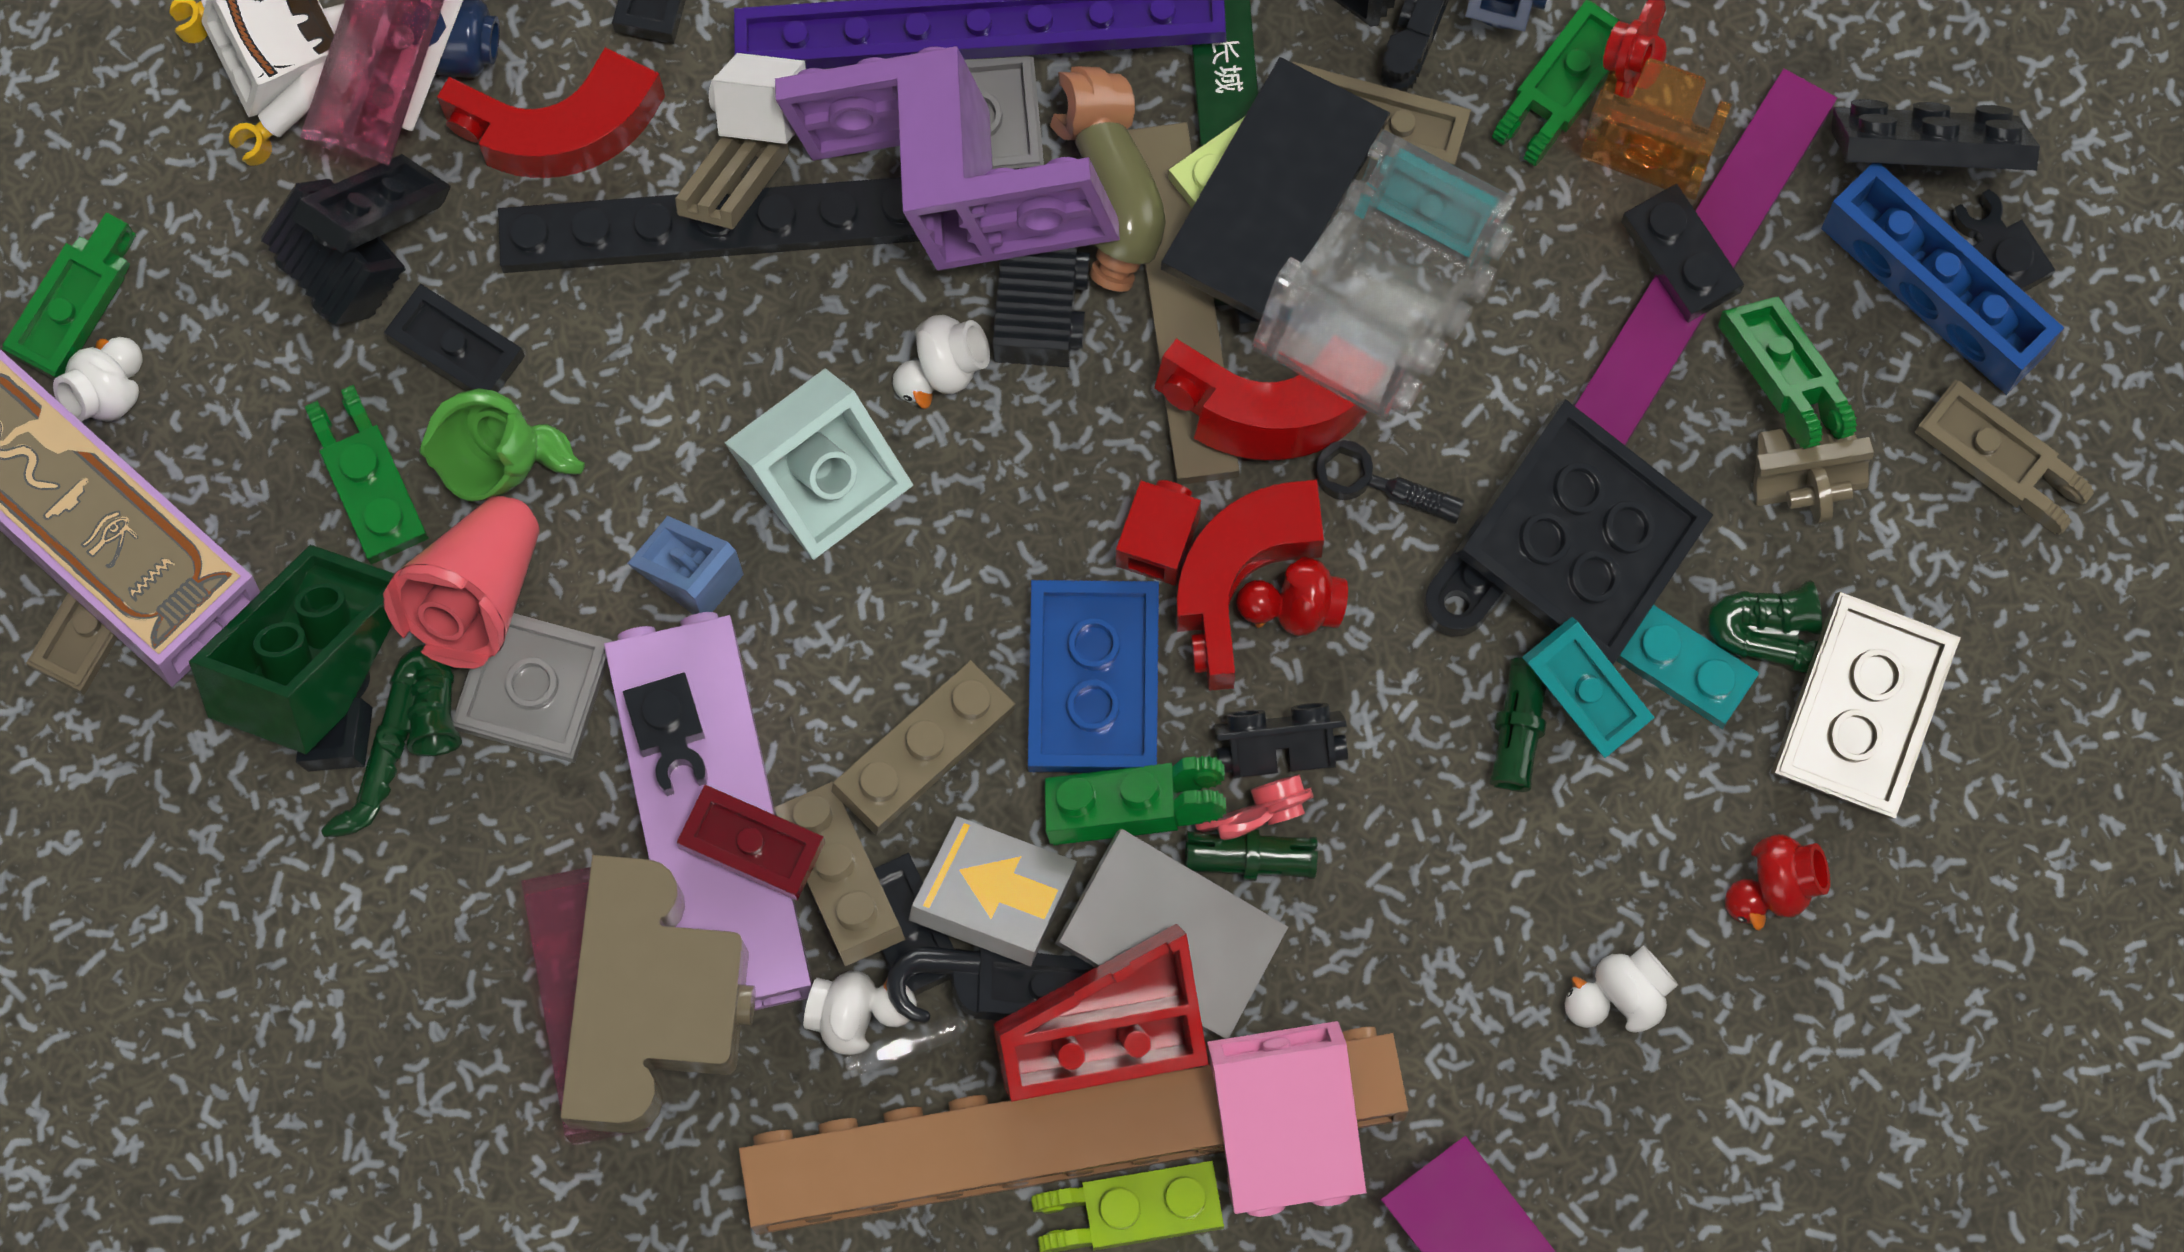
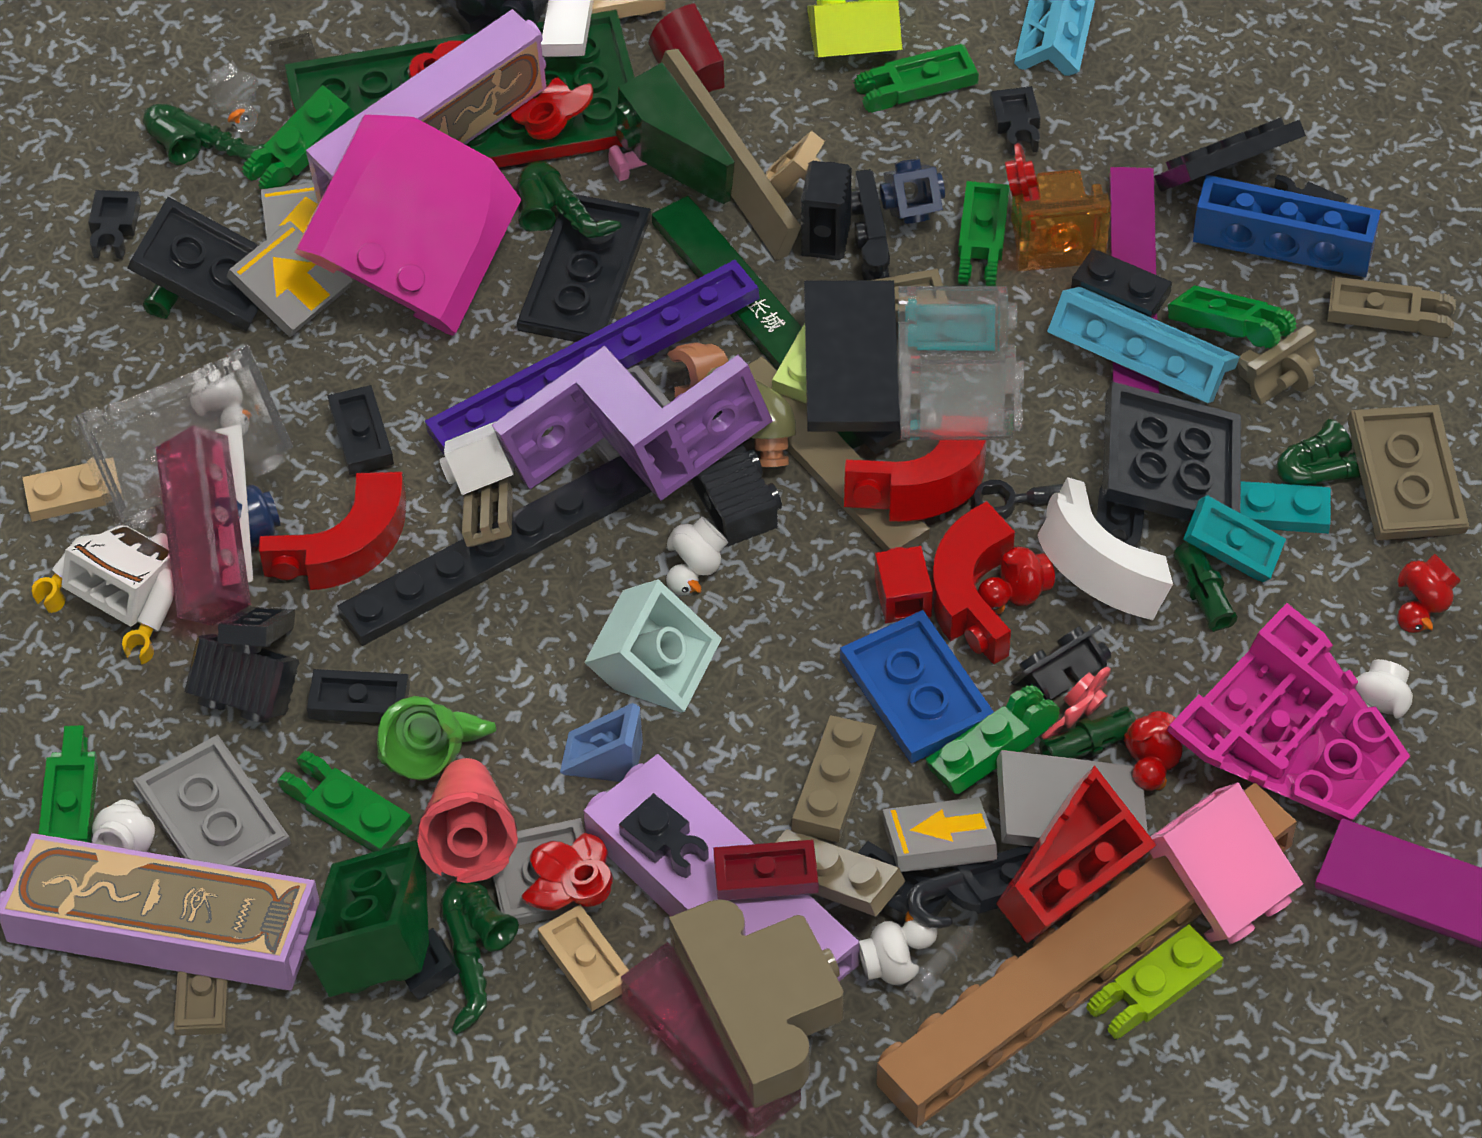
camera: 30 degrees left, 20 degrees down
none -> light grey tile [133,735,291,869]
none -> red plate [521,833,613,910]
none -> tan plate [538,905,635,1012]
none -> white arch [1037,477,1173,620]
none -> medium azure fence [1047,287,1240,403]
none -> red animal [1124,711,1183,791]
none -> dark pink wedge [1167,603,1410,821]

